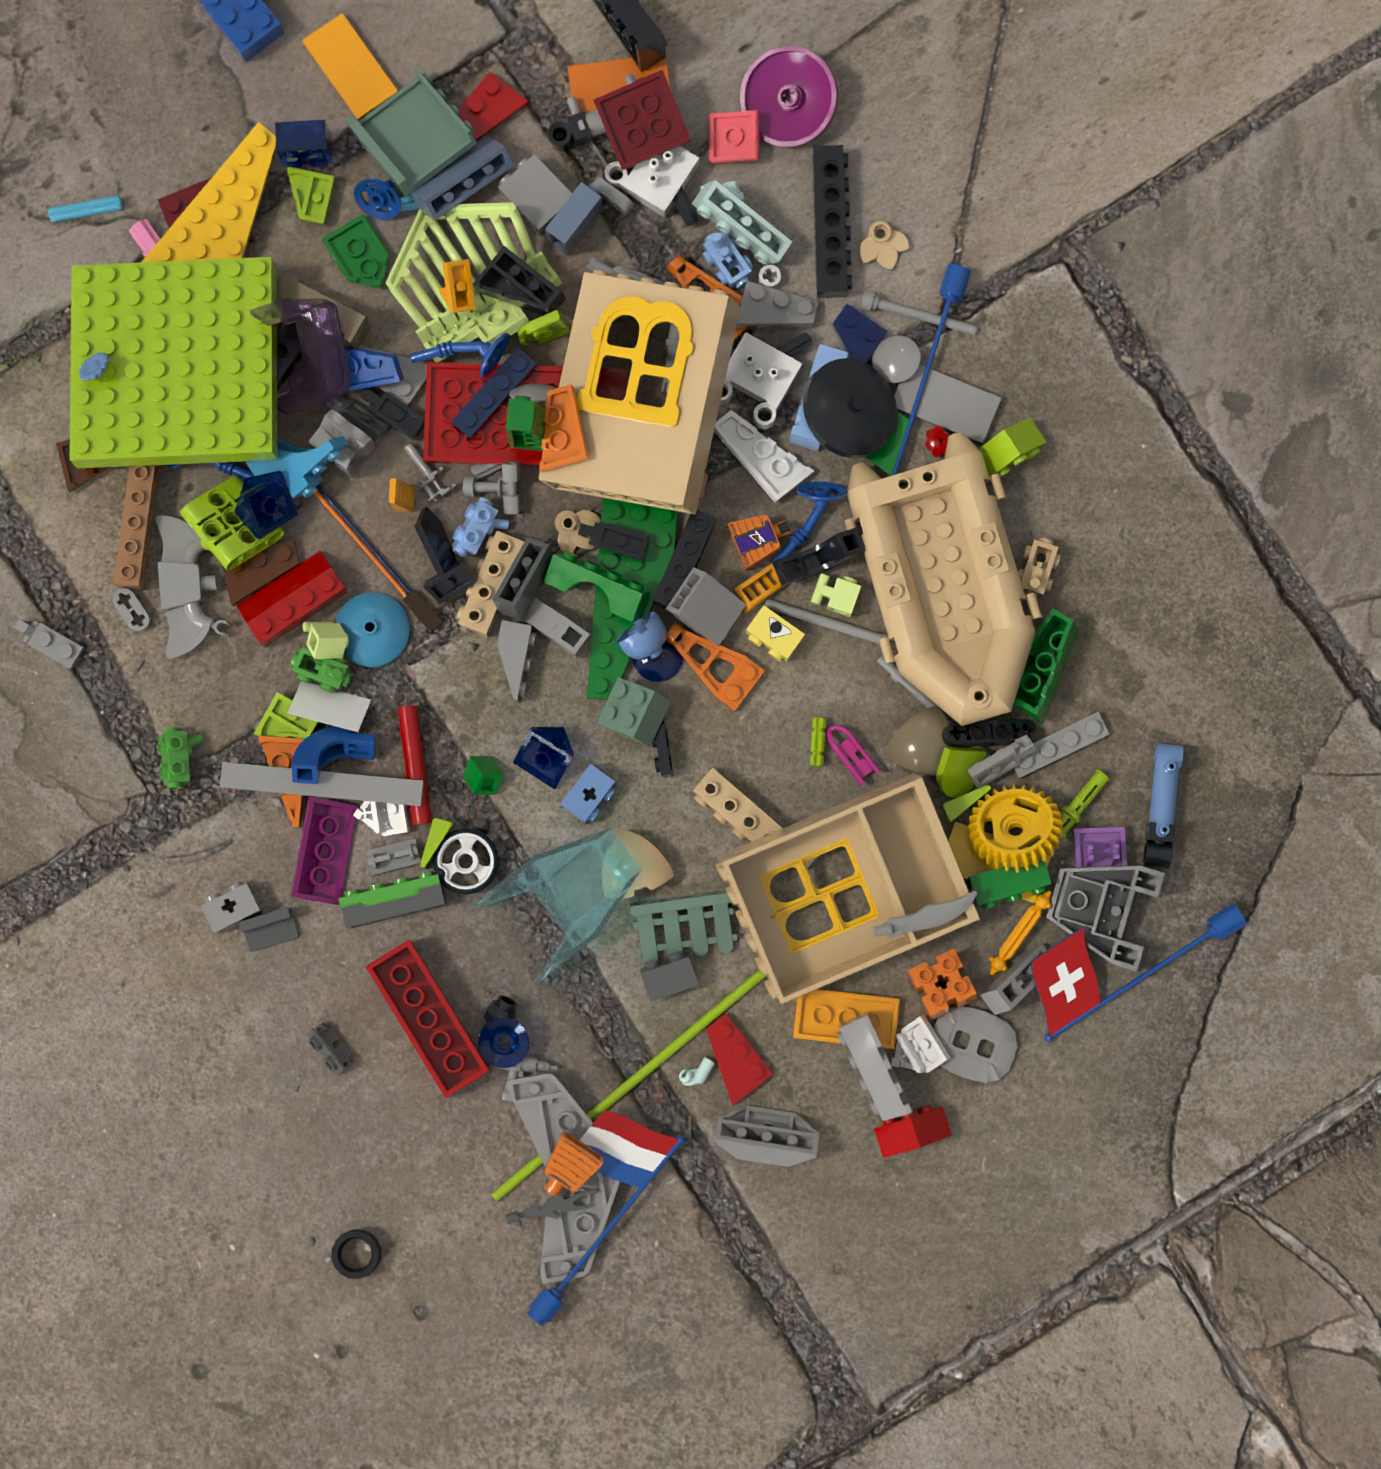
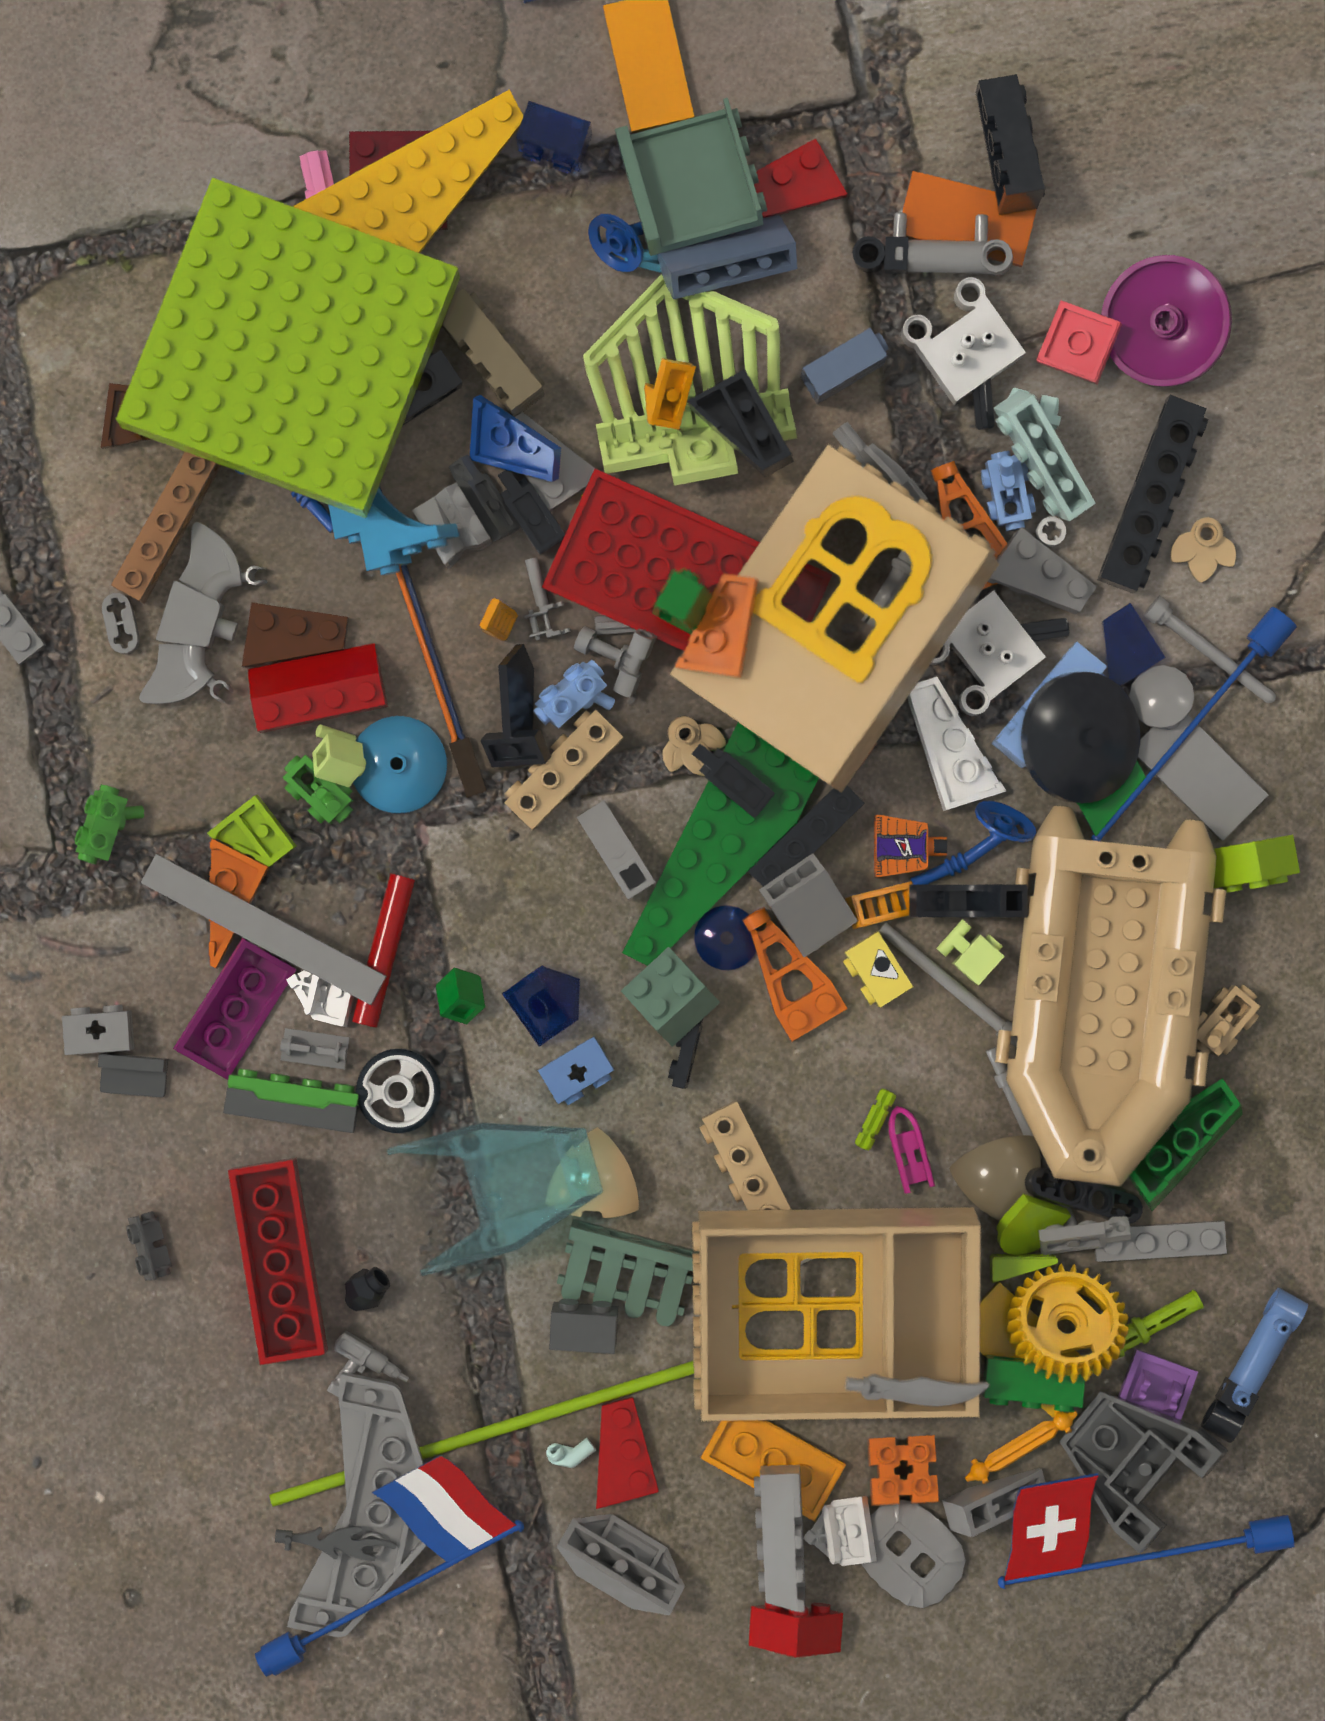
camera: 20 degrees right, 5 degrees up
medium azure axle [48,195,122,222] -> none
medium blue piece [79,352,109,381] -> none
lime connector [180,475,285,570] -> none
clear blue slope [234,471,298,540] -> none
clear purple windscreen [250,298,351,415] -> none
lime wing [287,167,335,226] -> none
white sticker [287,681,371,732] -> none
blue arch [291,726,376,784] -> none
green tile [321,214,390,289] -> none
black tyre [331,1229,381,1279] -> none
blue dish [410,332,510,377] -> none
lime slope [420,818,454,869] -> none
dark blue plate [451,347,537,439] -> none
clear blue dish [478,1017,529,1068] -> none
dark grey brick [492,537,553,621] -> none
light grey slope [497,620,536,702] -> none
light grey brick [498,154,572,236] -> none
light grey dish [509,383,556,406] -> none
lime tile [517,310,572,346] -> none
green arch [543,550,651,622] -> none
orange torso [544,1129,604,1197] -> none
light grey beam [591,176,634,215] -> none
dark red plate [593,70,692,170] -> none
medium blue cylinder [616,611,667,659] -> none
red plant [925,426,950,457] -> none

